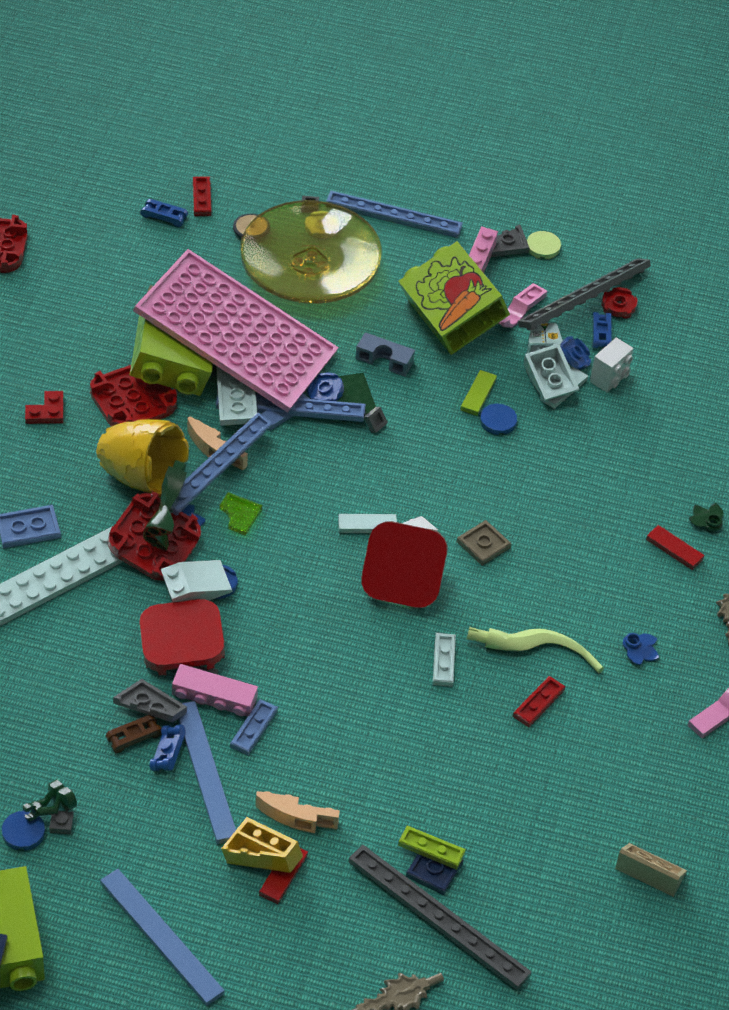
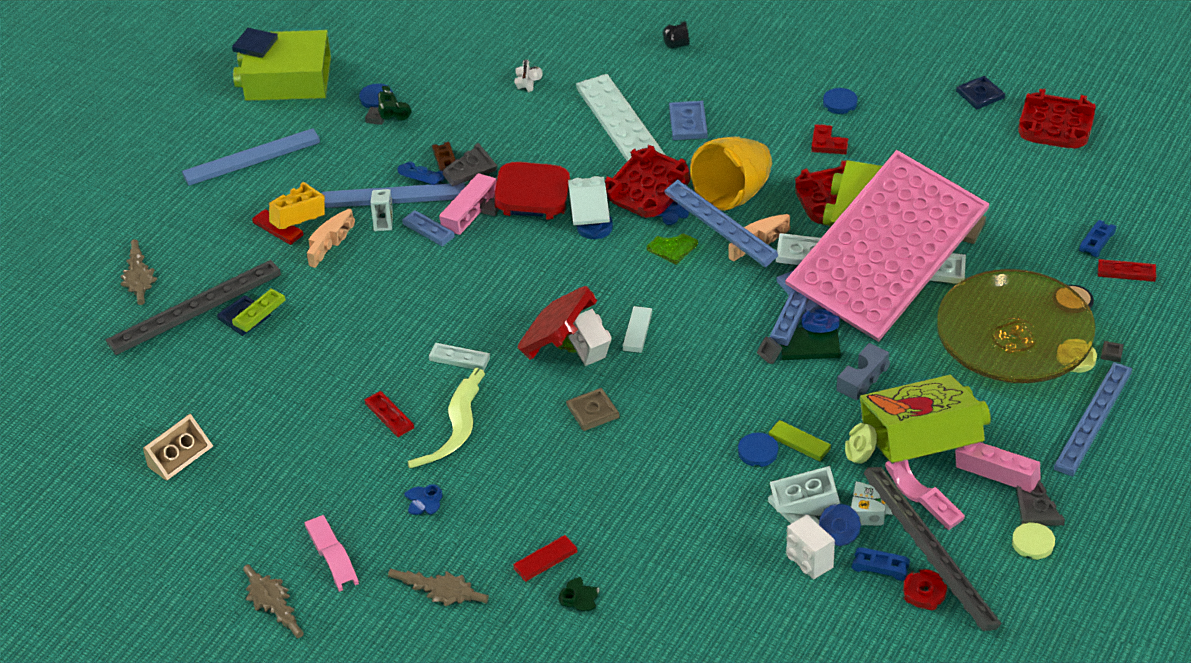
camera: 110 degrees right, 5 degrees down
dark green hips [143,460,187,551] -> none
none -> light aqua torso [371,189,393,231]
none -> yellowish green tile [845,423,877,464]

